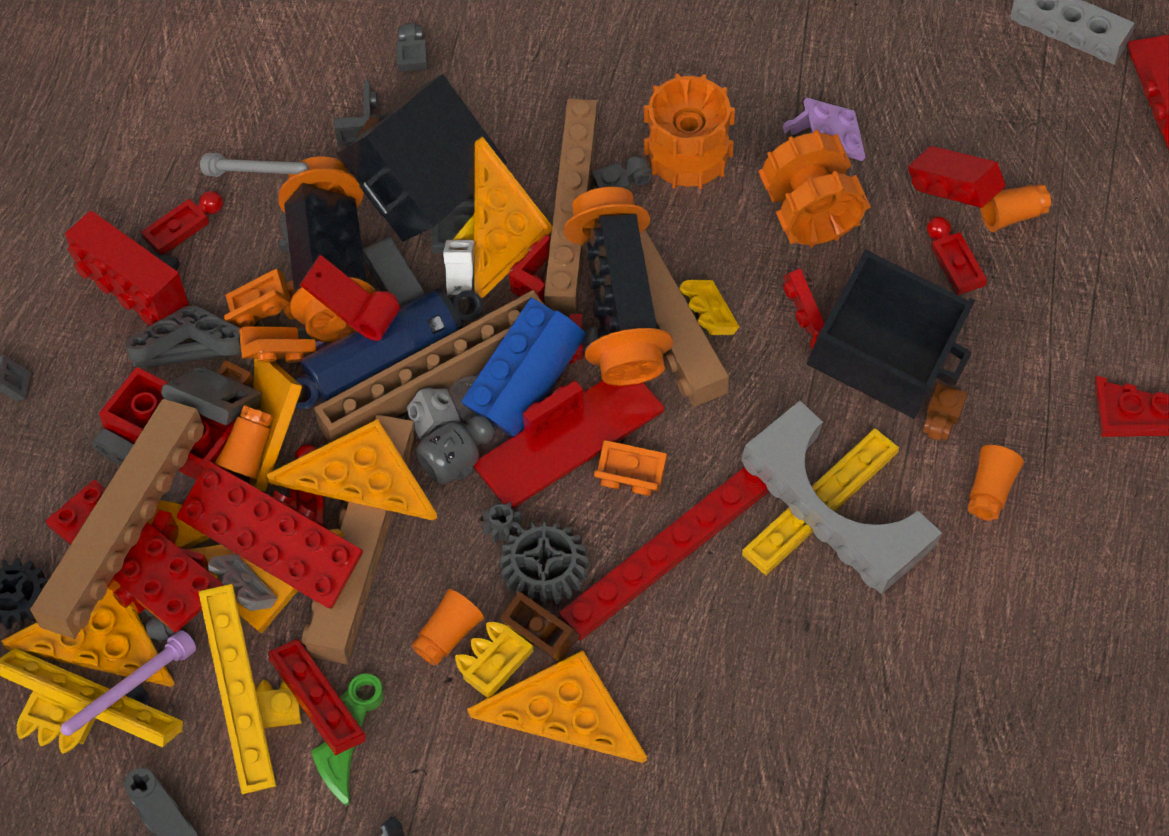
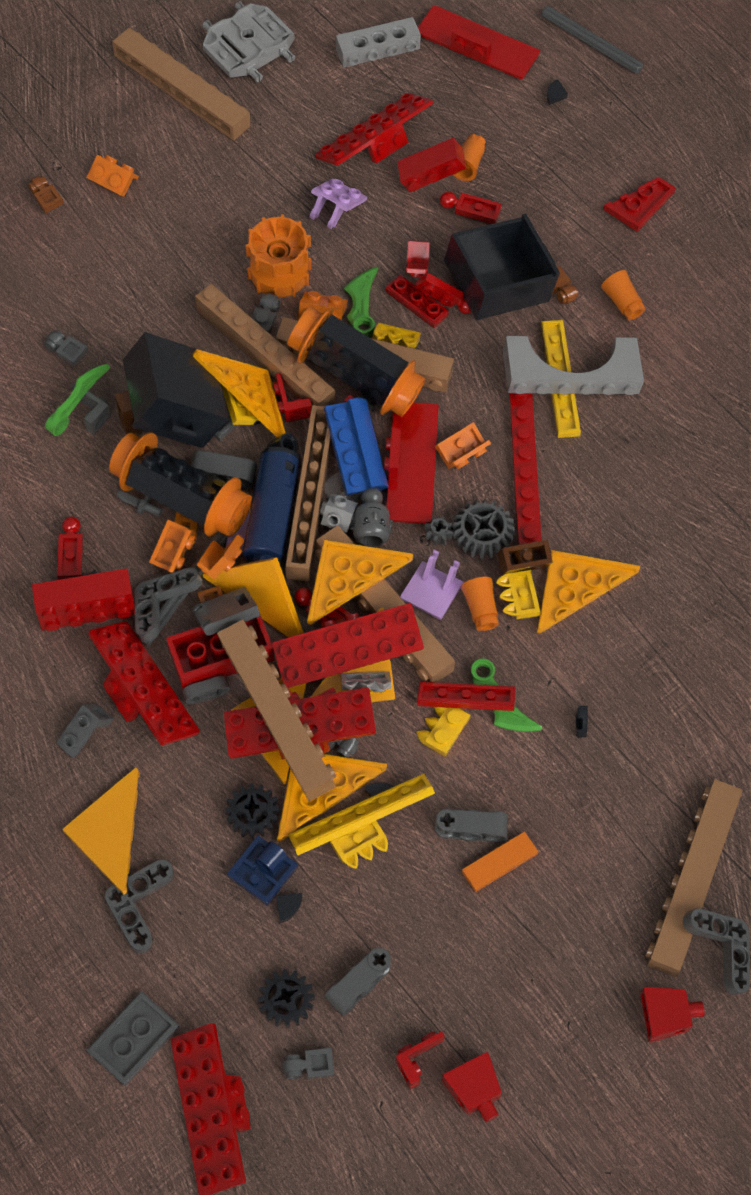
camera: 55 degrees left, 5 degrees up
lavender piece [61,630,196,736] -> none
yellow tile [199,584,277,795] -> none
light grey piece [200,152,309,177] -> none
orange plant [214,405,273,479] -> none
red door [299,255,400,341] -> none
white leg [443,240,474,299] -> none
orange piece [758,130,871,248] -> none
none -> bright green piece [45,364,110,436]
none -> red bracket [88,621,200,746]
none -> orange bracket [298,291,348,320]
none -> red bracket [315,93,433,166]
none -> bright green piece [344,267,378,338]
none -> red tile [385,275,449,328]
none -> lavender plate [400,550,463,620]
none -> red bracket [406,240,430,277]

